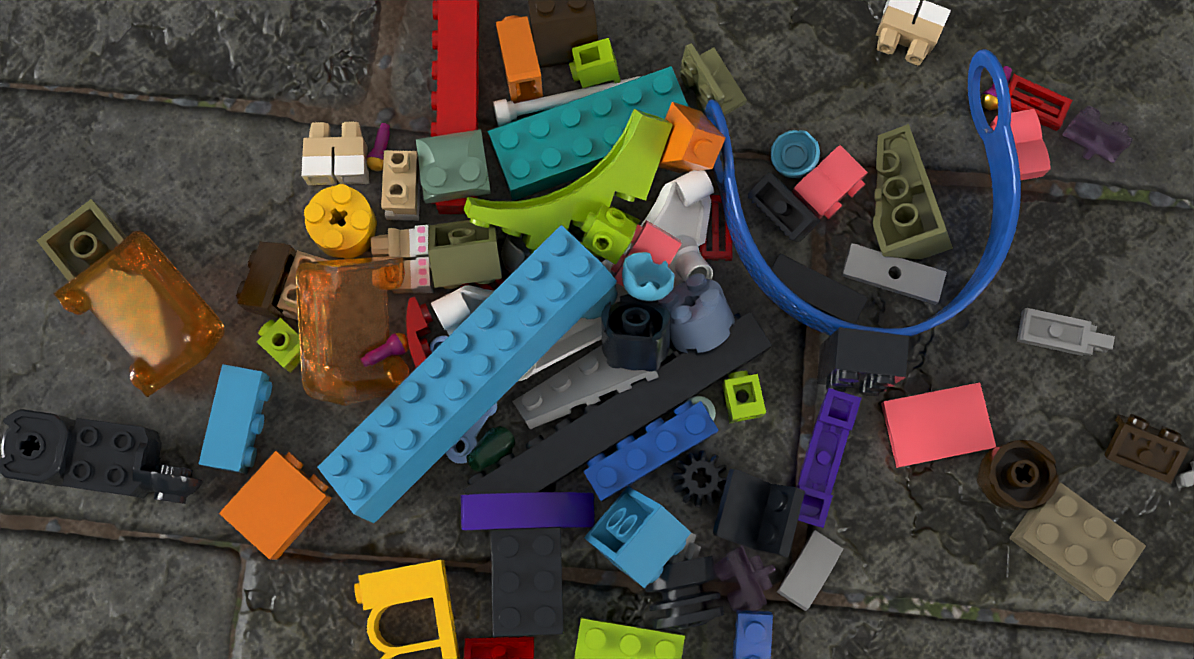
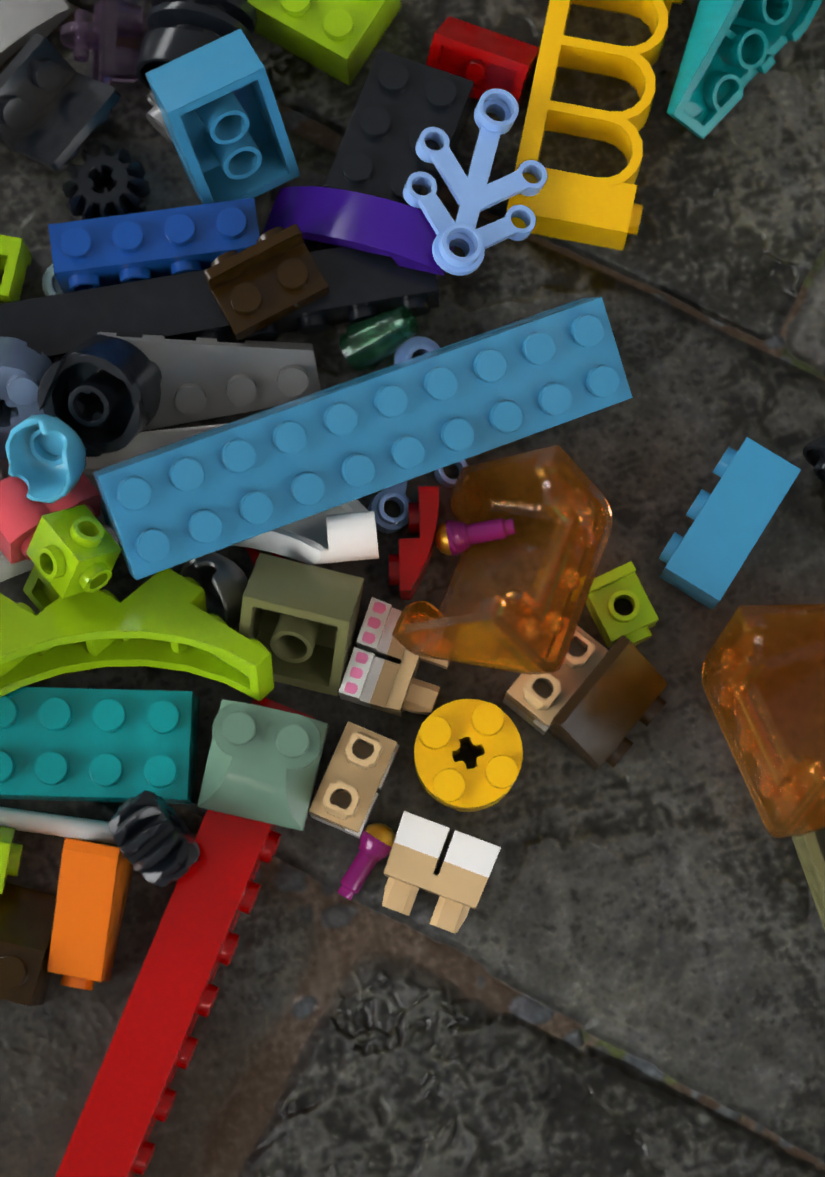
camera: 150 degrees left, 0 degrees up
orange brick [219,451,332,560] -> none
none -> black gear [108,790,200,888]
none -> dark brown bracket [204,224,329,341]
none -> light blue plant [403,88,548,276]

